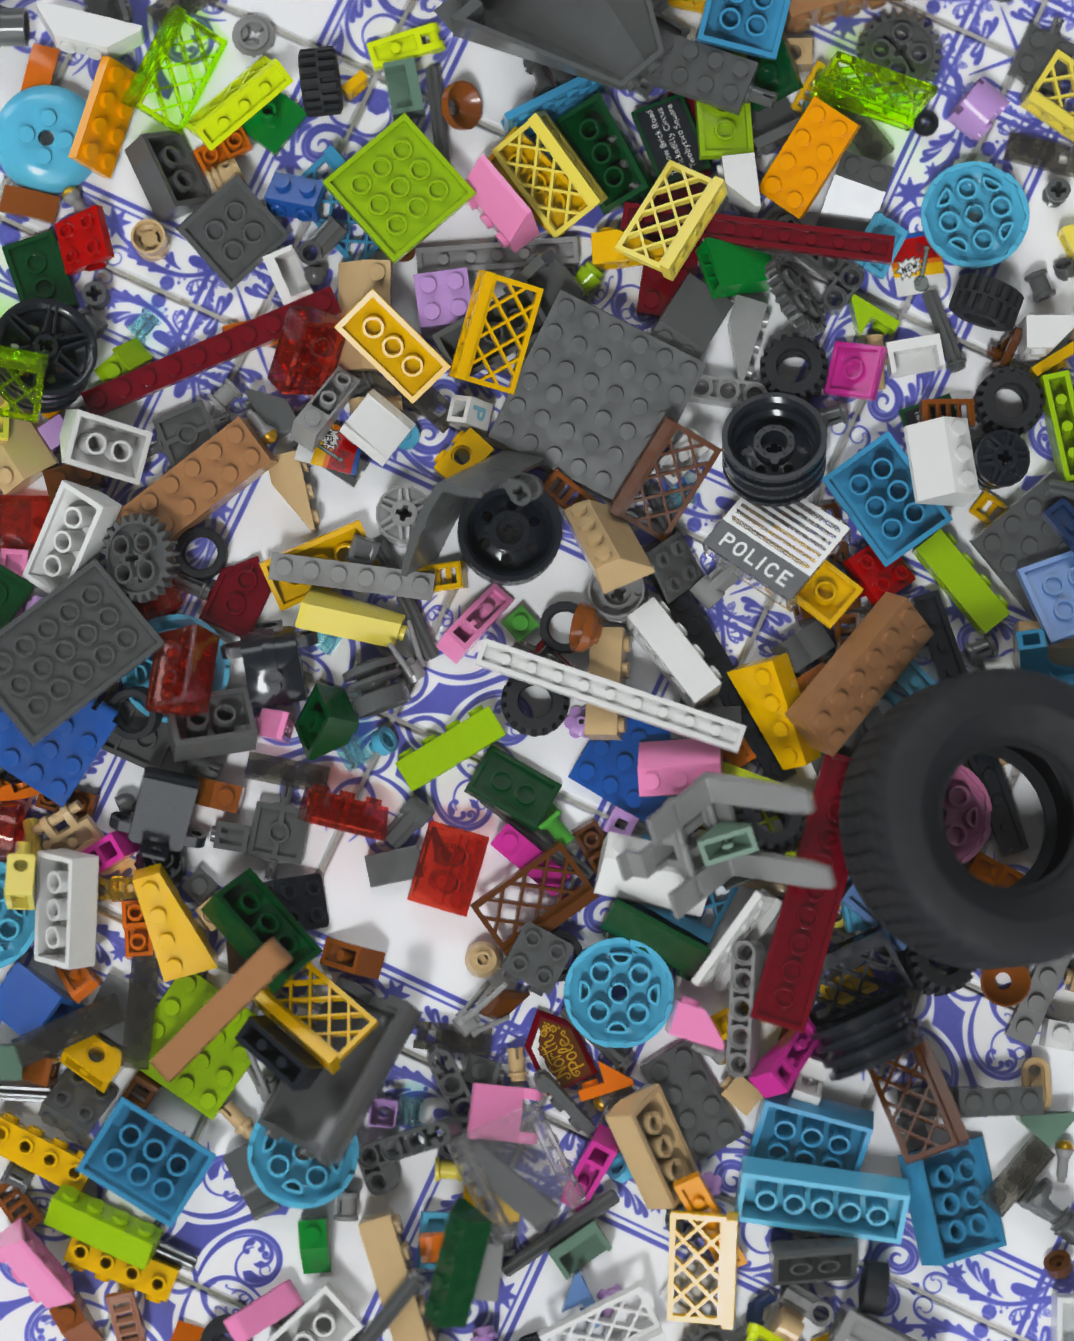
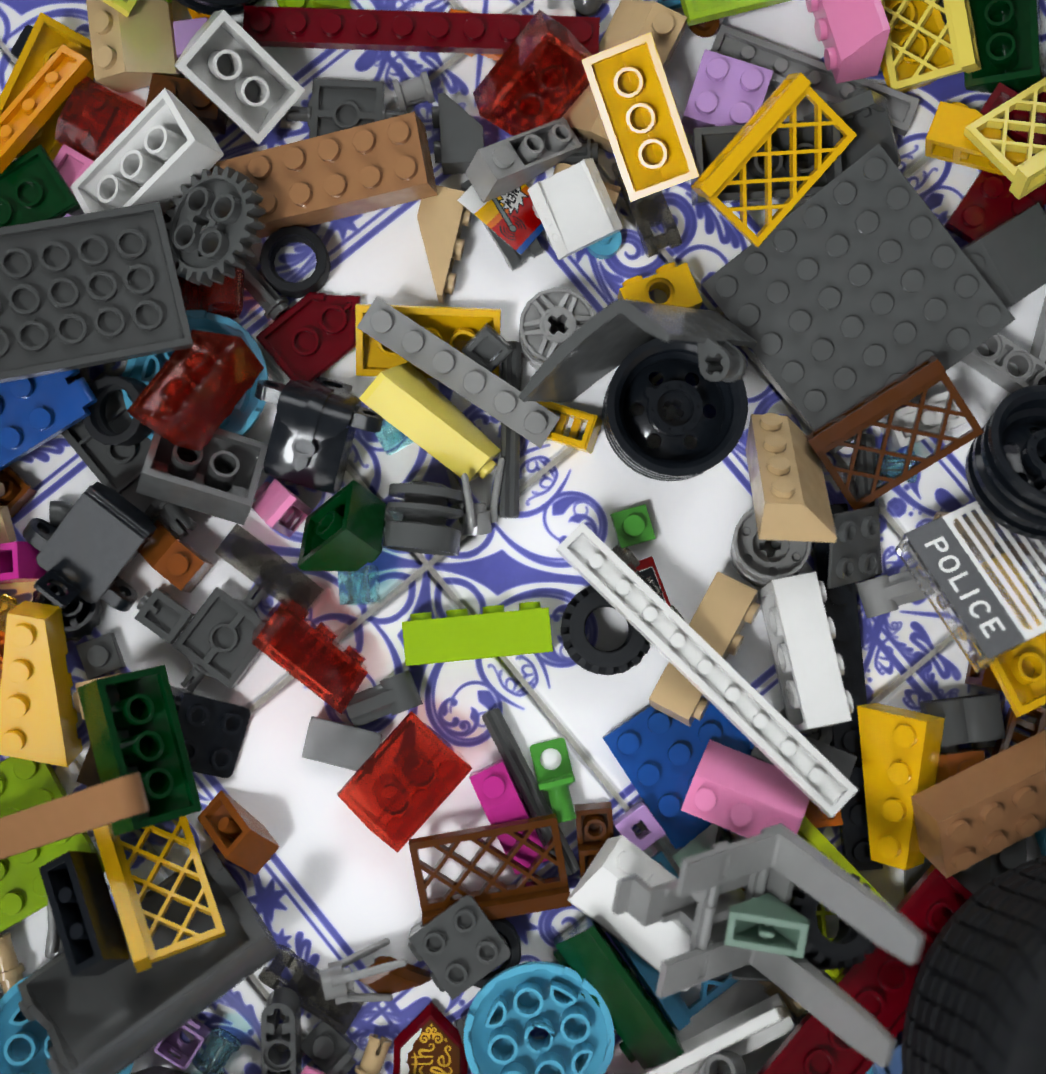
camera: 25 degrees right, 0 degrees up
light grey piece [245,409,278,444] -> none
medium azure tile [369,726,398,756] -> none
bright pink slope [436,583,514,664] -> none
white brick [446,395,493,431] -> none
dark green tile [464,745,562,832] -> none
tan cone [465,940,502,978] -> none
black tyre [540,601,578,654] -> none
dark orange slope [542,468,598,510] -> none
lavender plant [564,706,588,739] -> none
dark orange piece [569,602,603,652] -> none
lime cone [574,261,604,299] -> none

